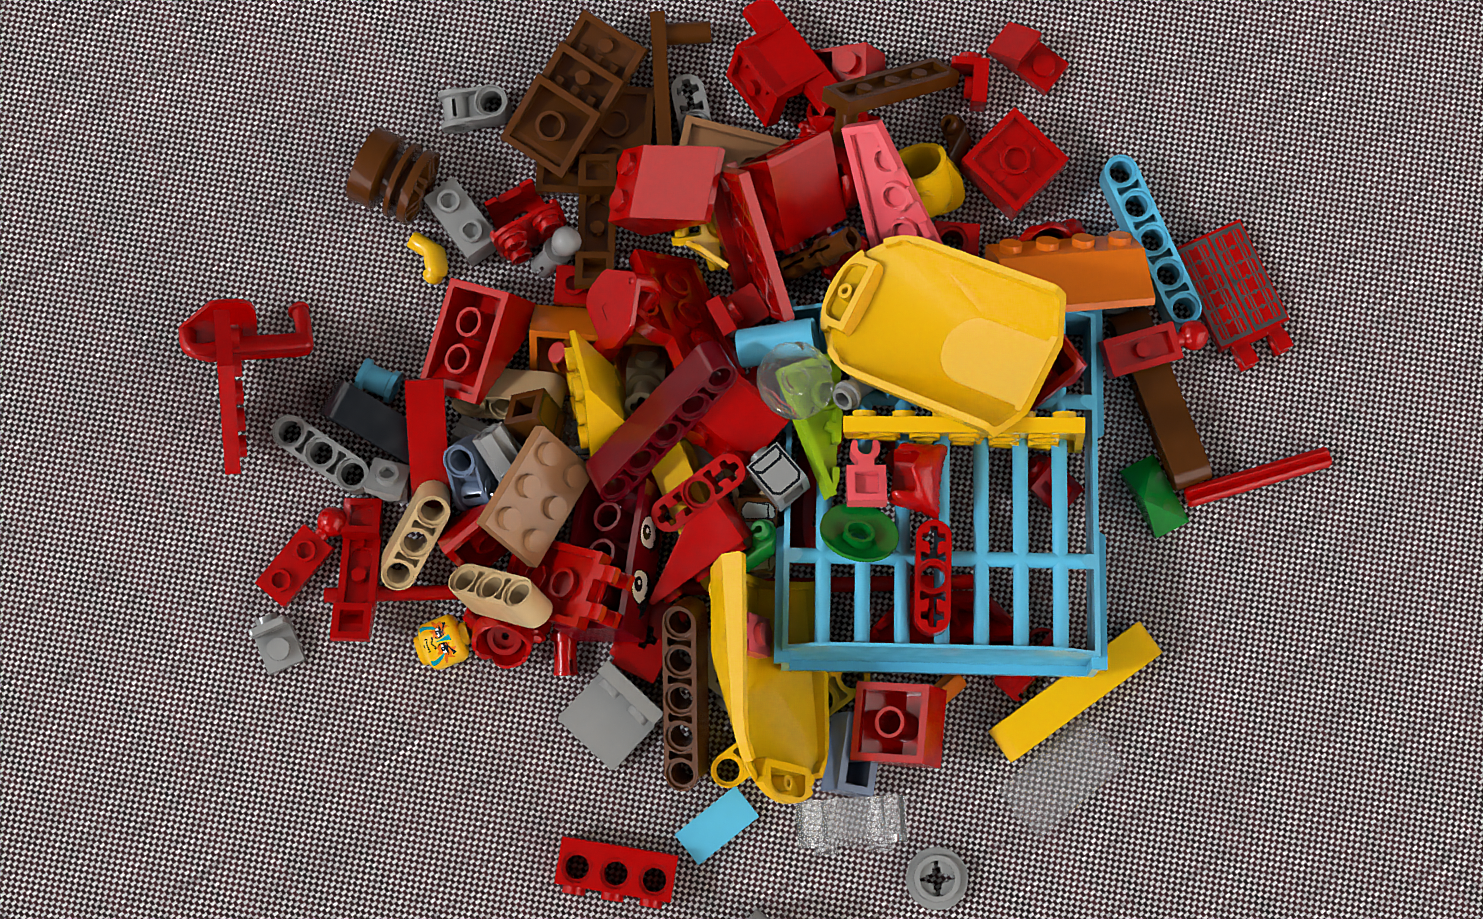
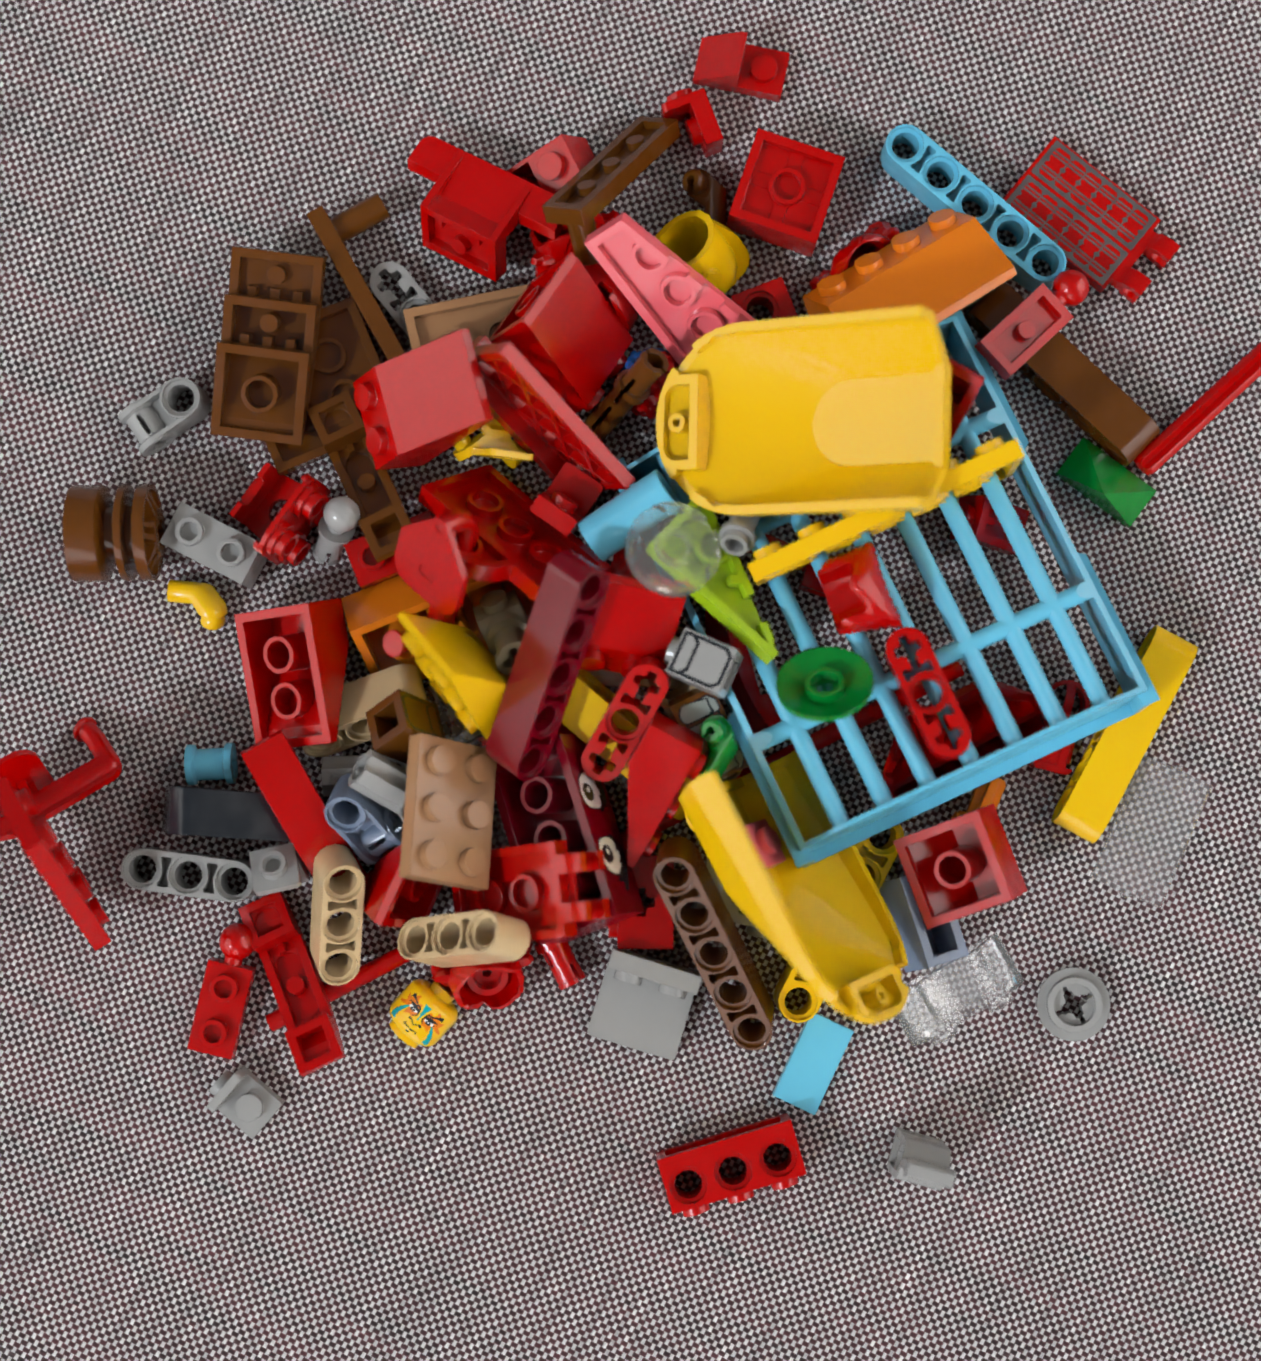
camera: 30 degrees left, 5 degrees up
coral plate [845,440,888,507] -> none

